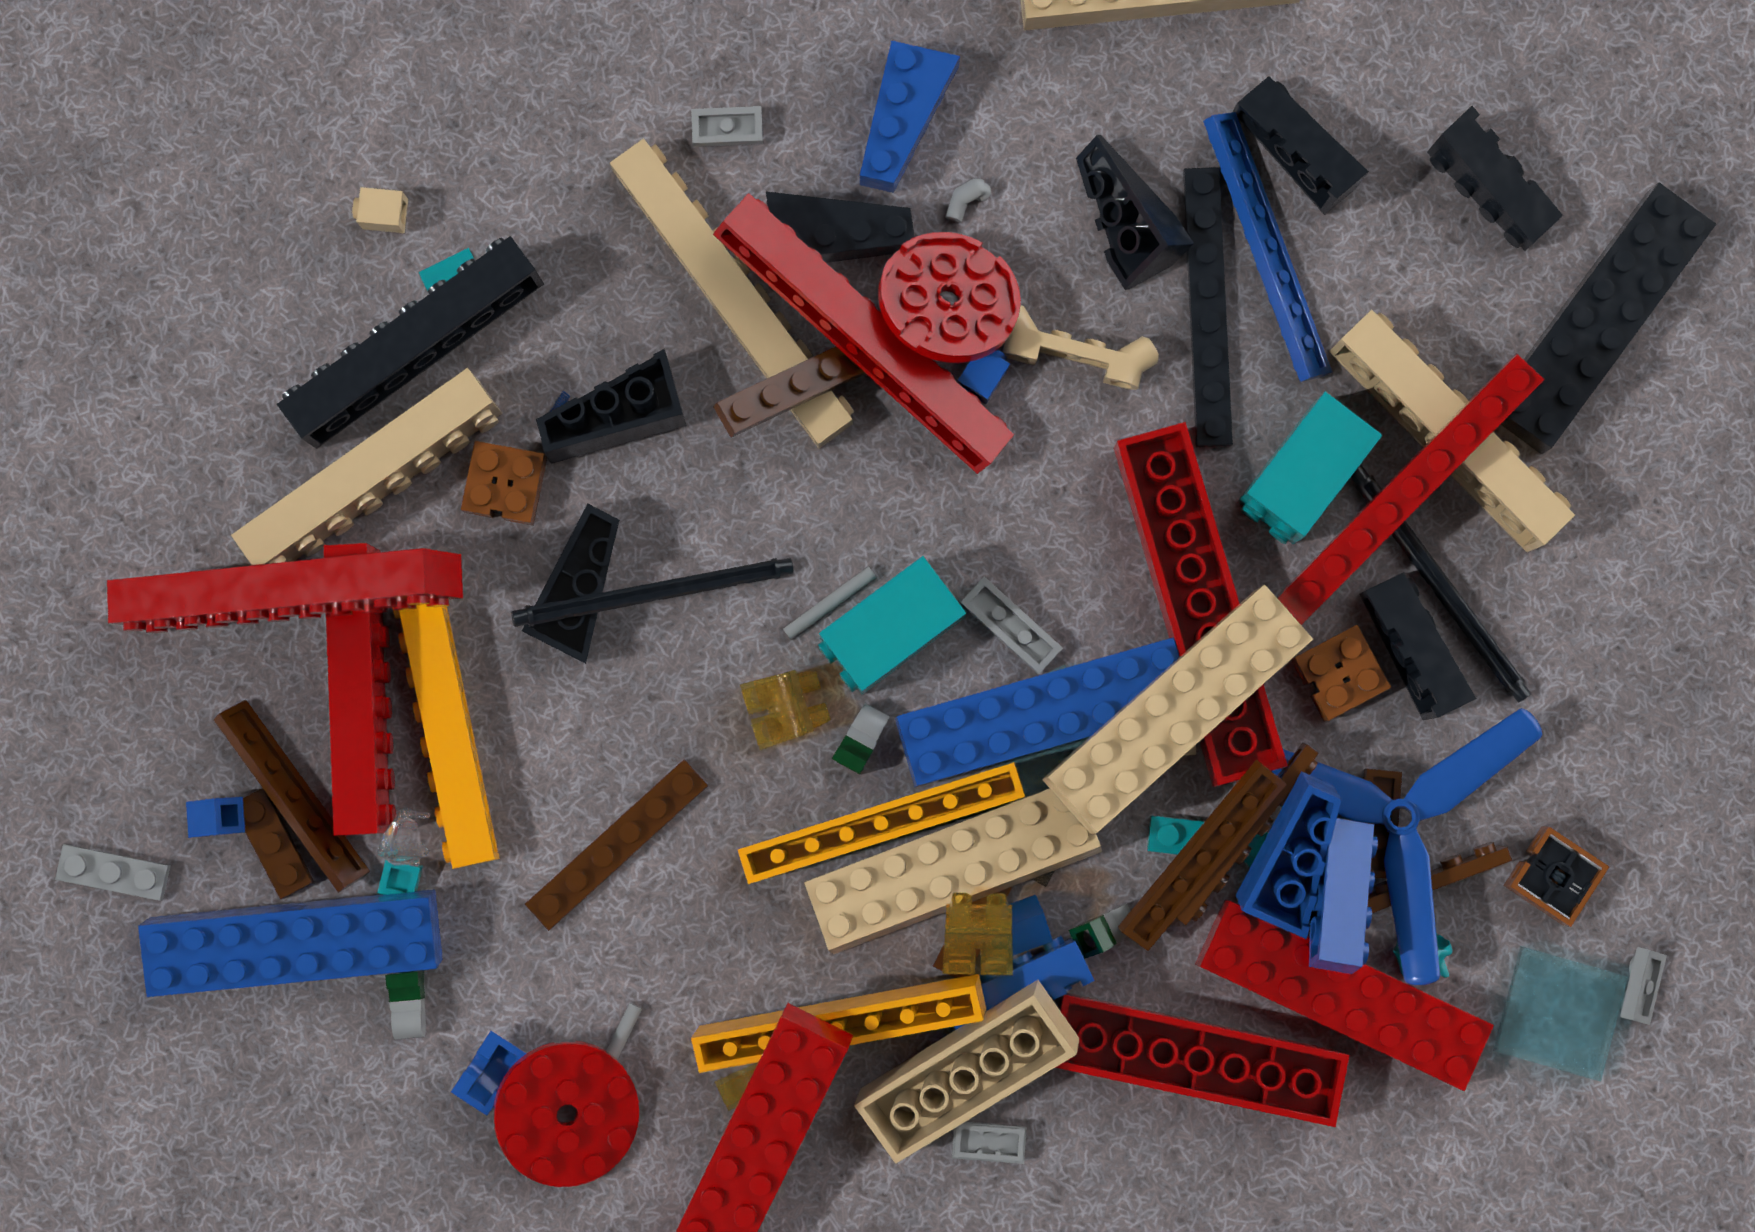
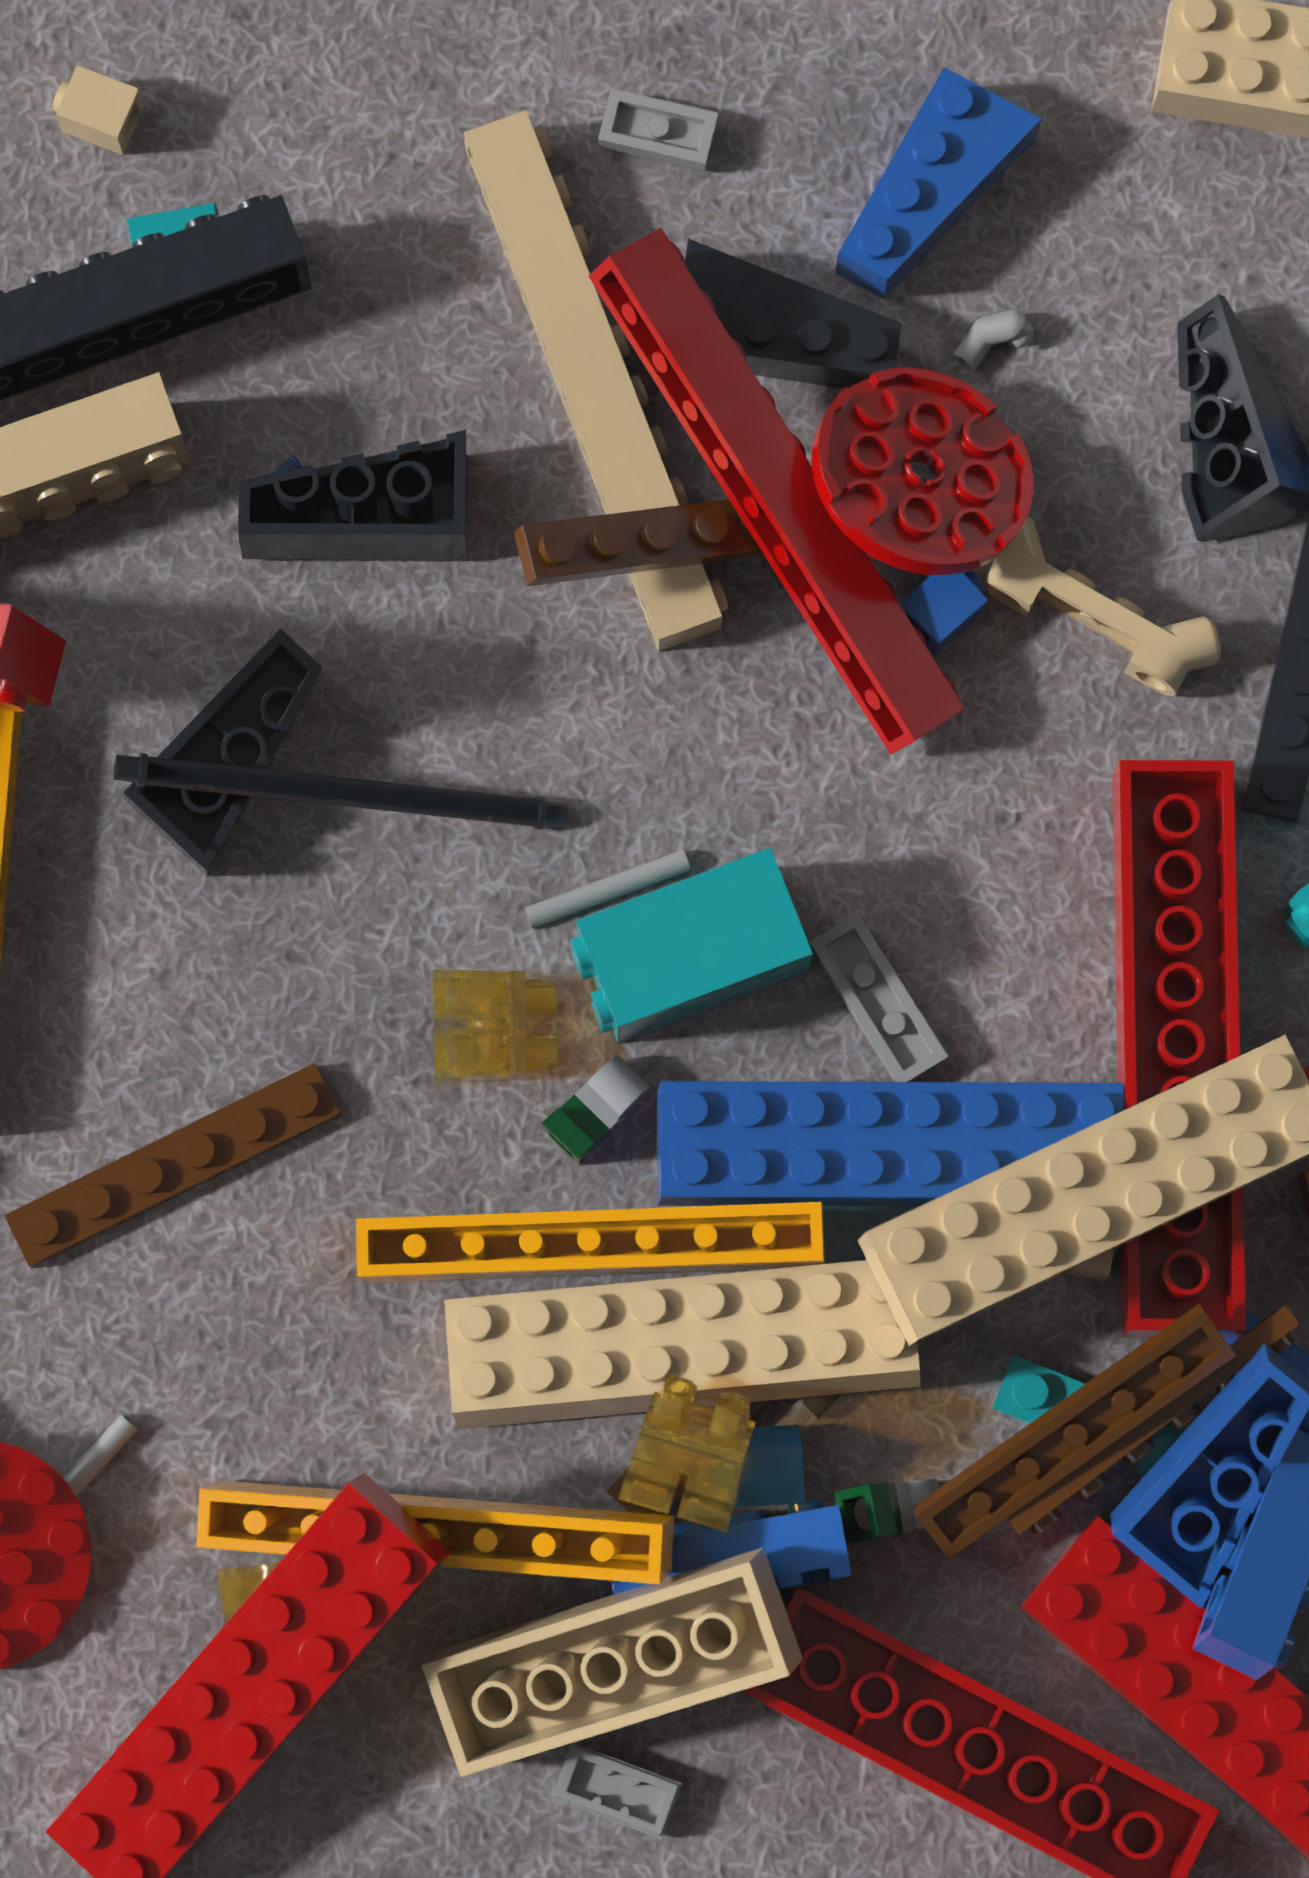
camera: 15 degrees right, 5 degrees down
dark orange piece [461,441,547,526] -> none

